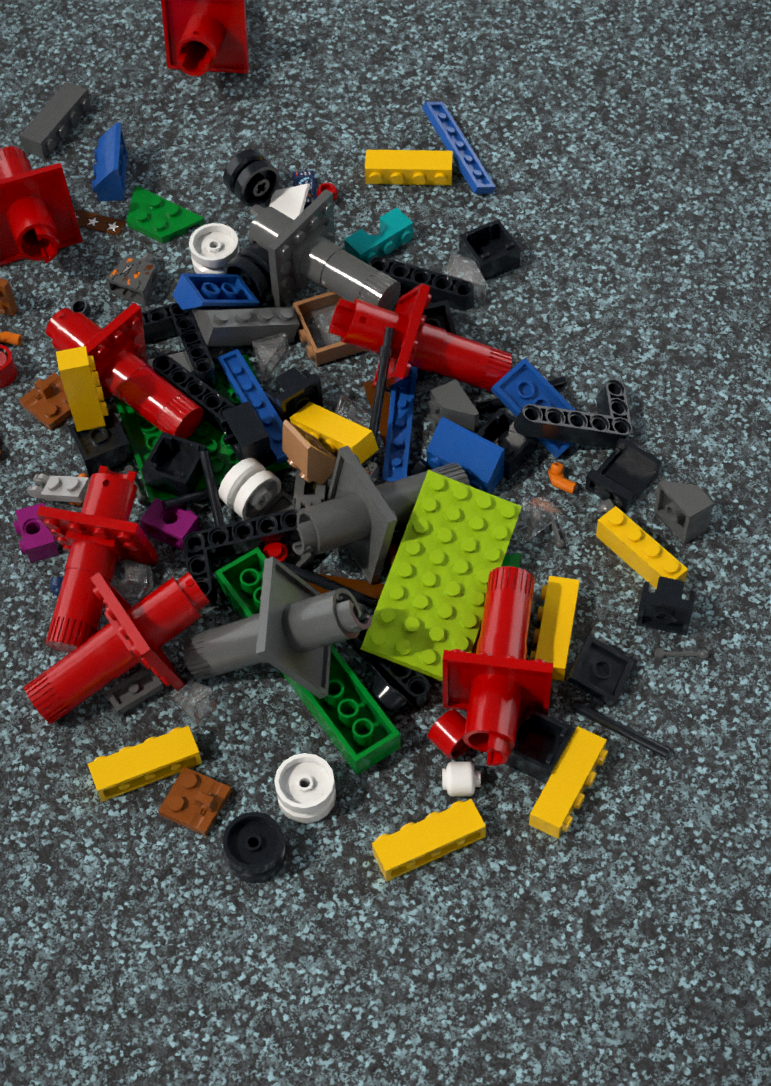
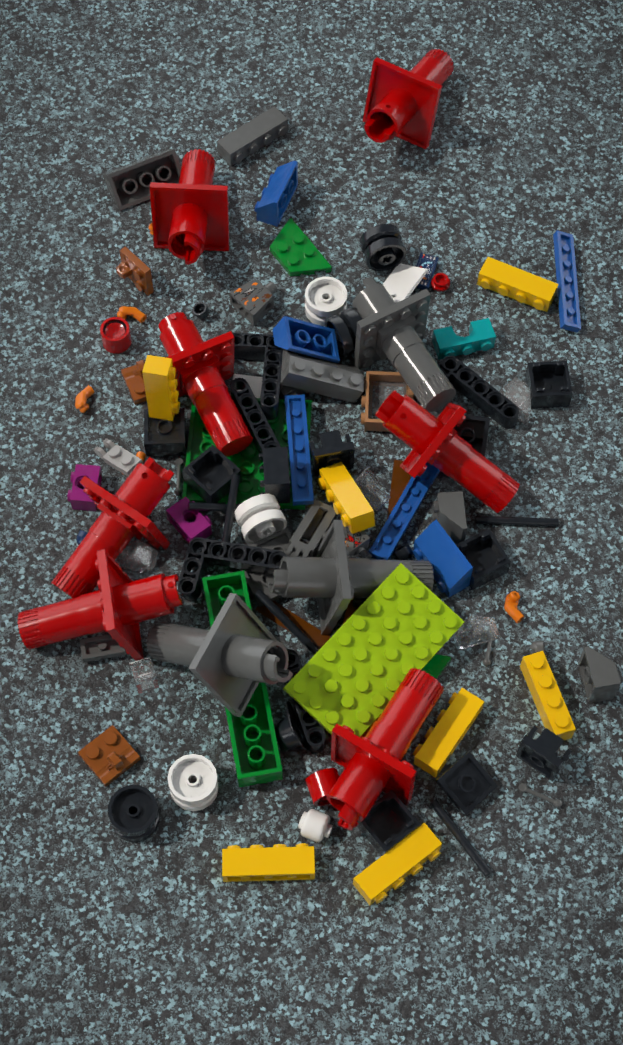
camera: 20 degrees right, 5 degrees up
reddish brown sticker [74,209,126,235] -> none
yellow brick [88,725,202,802] -> none
clear slope [252,333,289,381] -> none
red plate [262,542,288,563] -> none
medium nougat slope [282,419,336,486] -> none
black bar [368,327,395,462] -> none
blue plate [490,358,576,459] -> none
black beam [513,379,632,449] -> none
black panel [585,437,660,513] -> none

